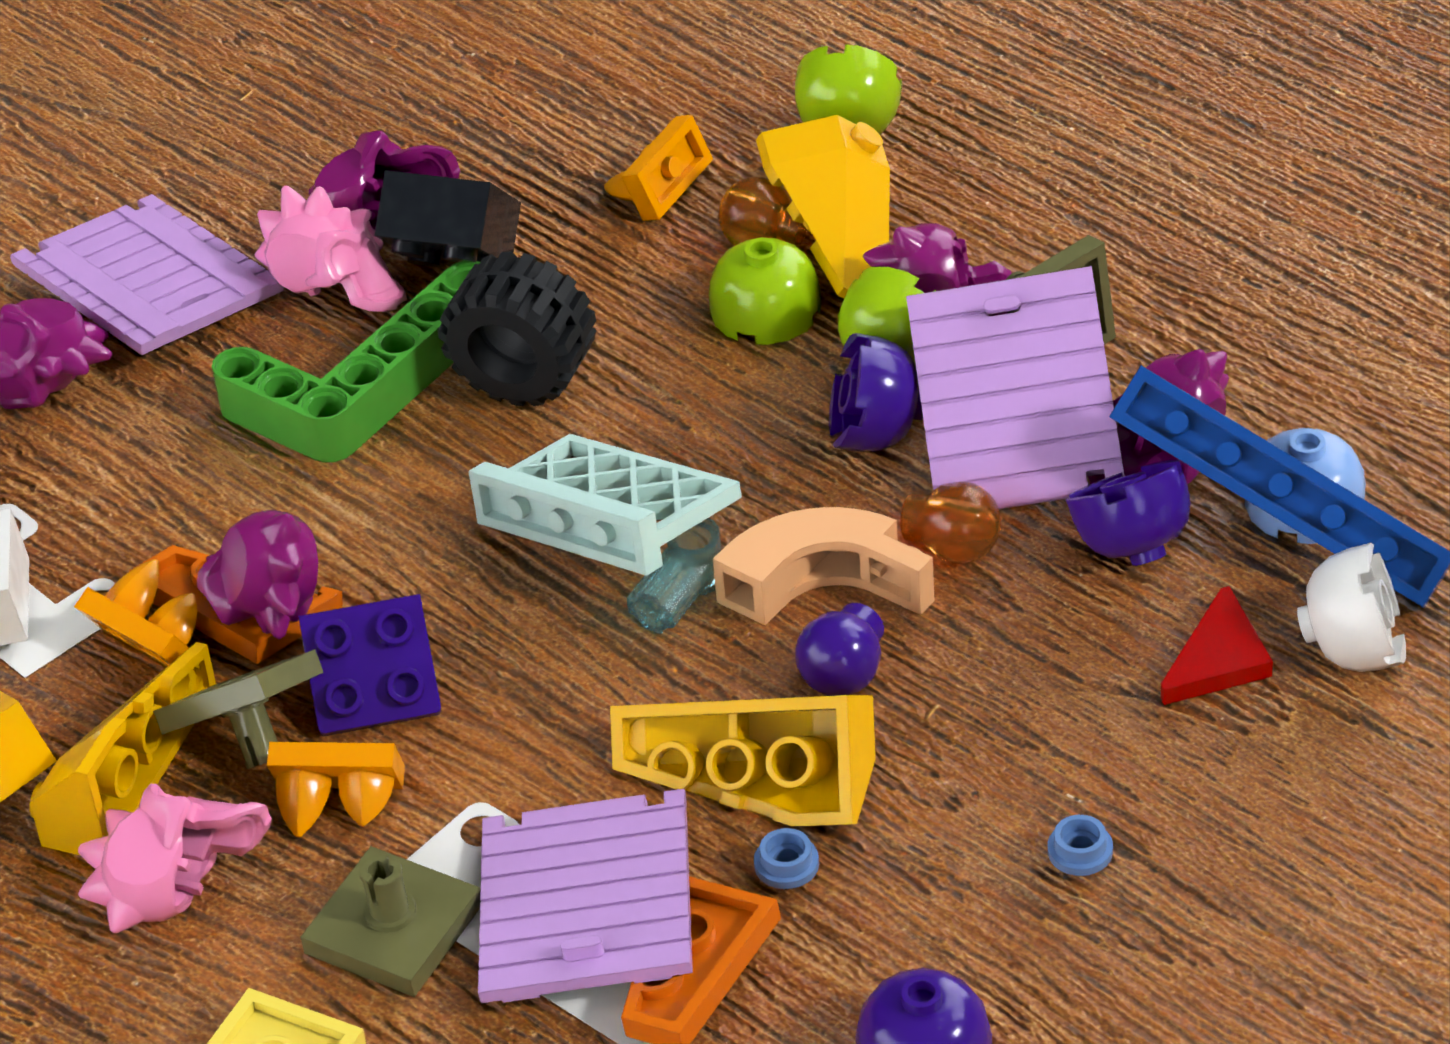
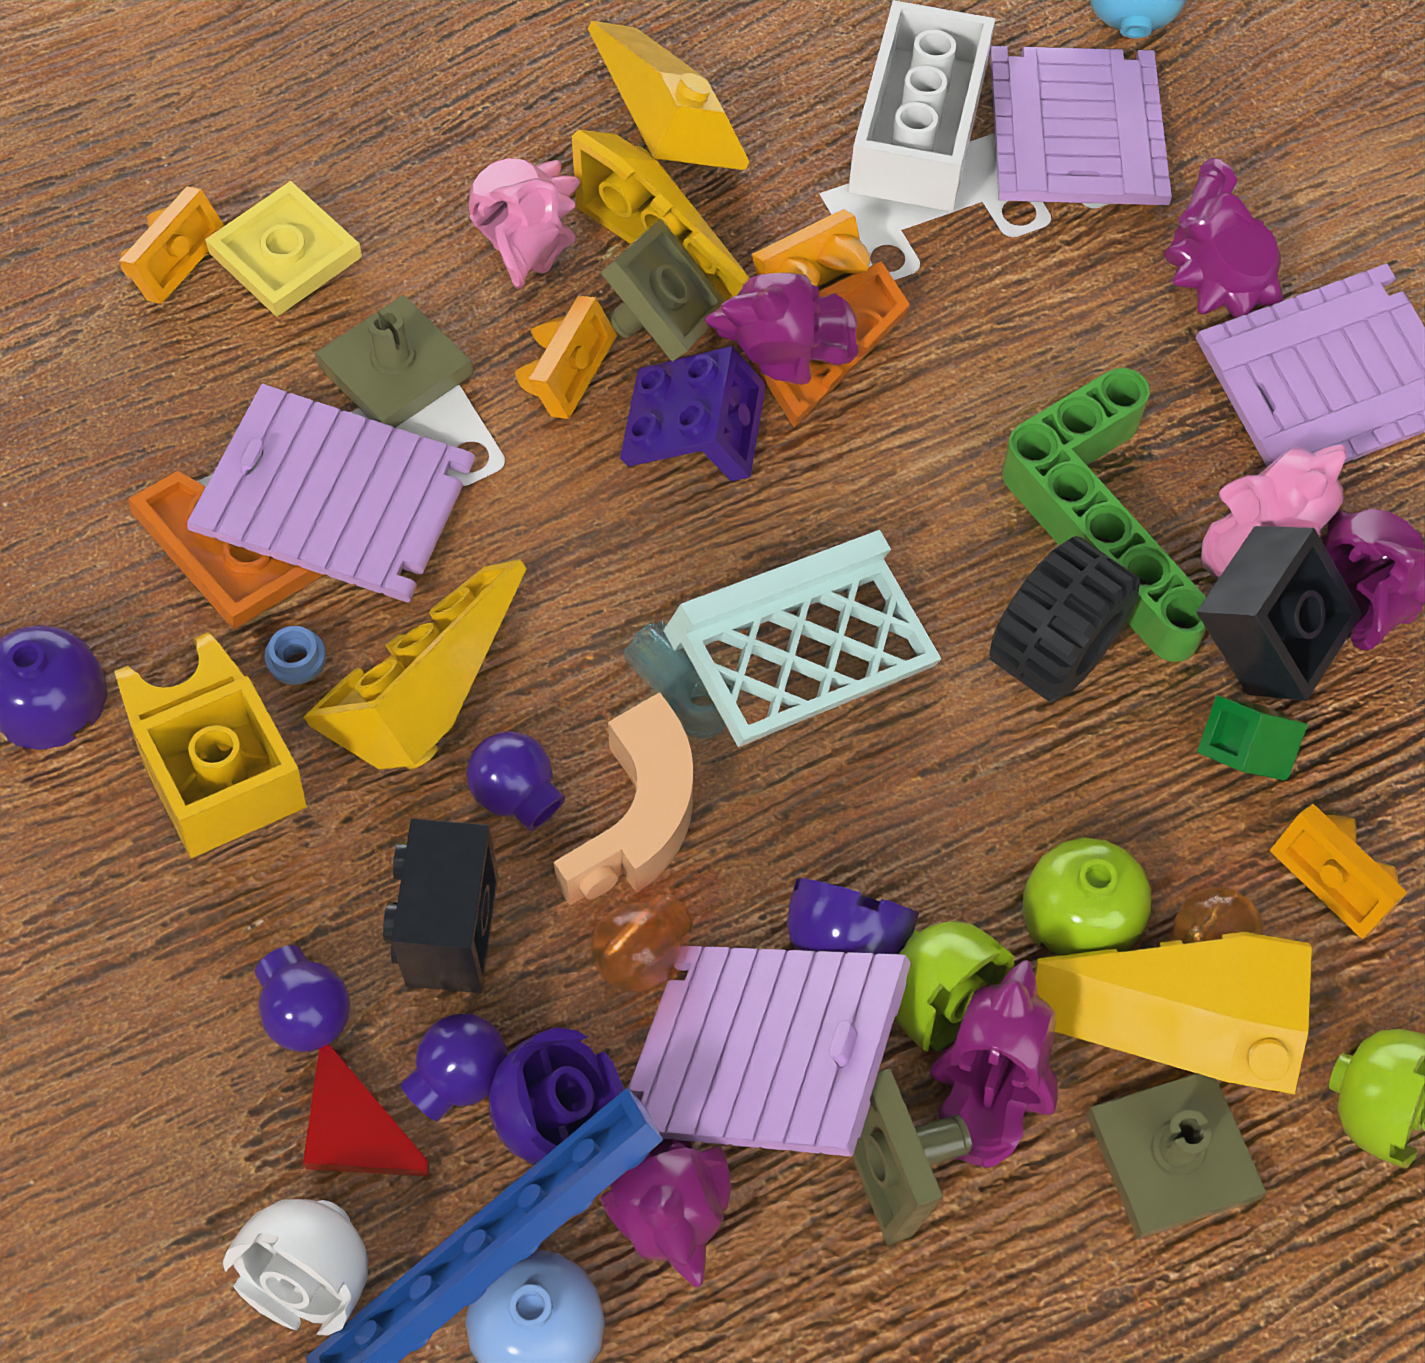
camera: 105 degrees right, 20 degrees up
medium blue plate [1047,815,1113,876] -> none
none -> yellow brick [114,632,307,859]
none -> dark purple piece [255,945,350,1052]
none -> black brick [383,819,499,993]
none -> dark purple piece [401,1013,508,1122]
none -> olive tile [1087,1074,1266,1240]
none -> green panel [1197,695,1308,780]

